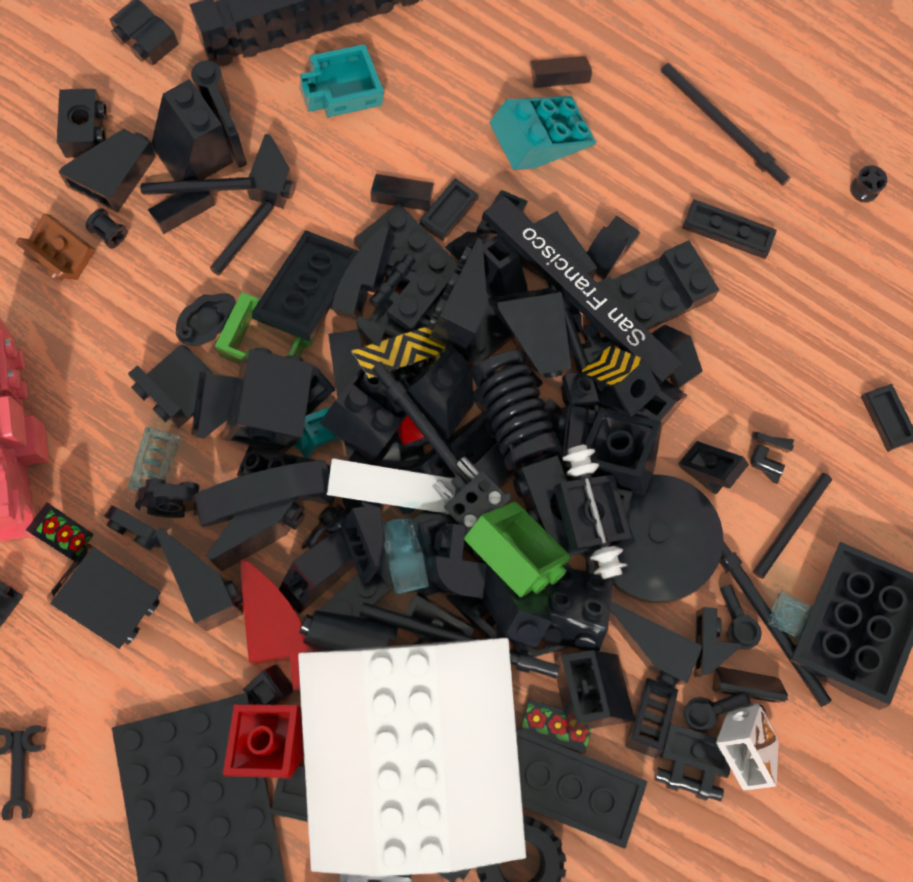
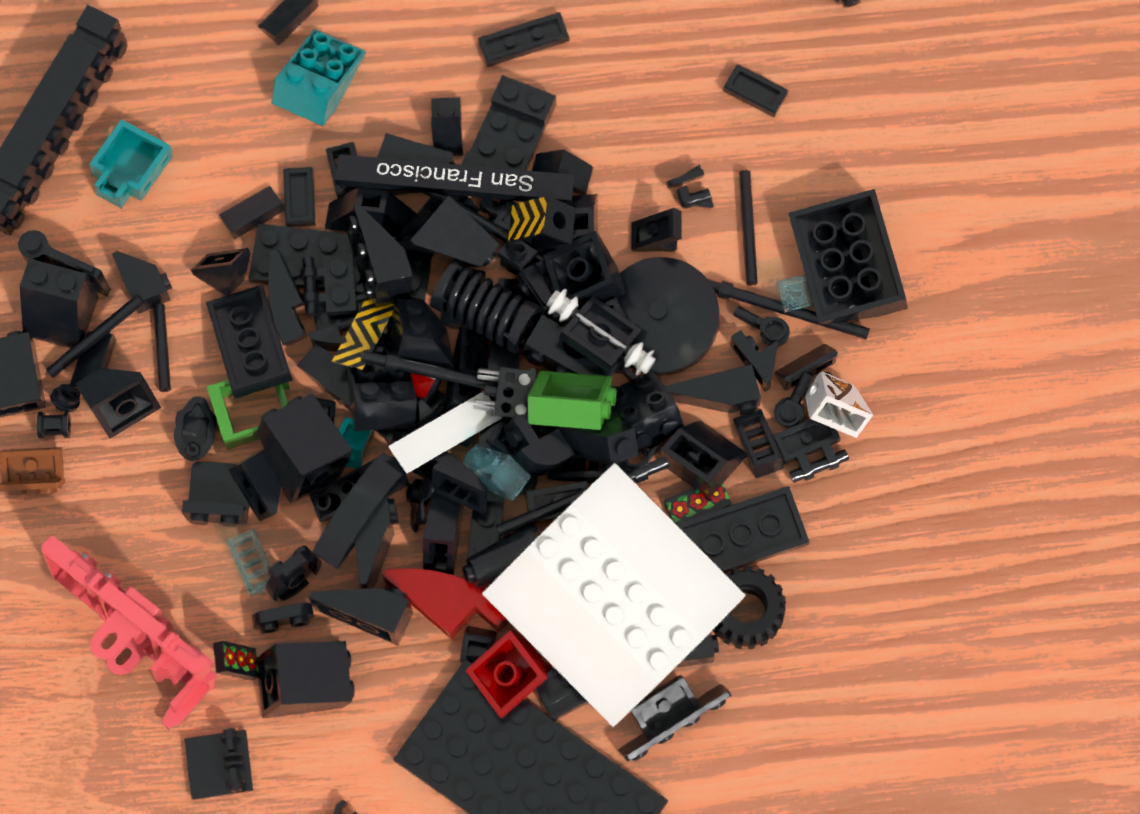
camera: 30 degrees left, 0 degrees up
none -> black plate [50,384,80,412]
none -> black slope [76,368,161,439]
none -> black slope [191,248,251,297]

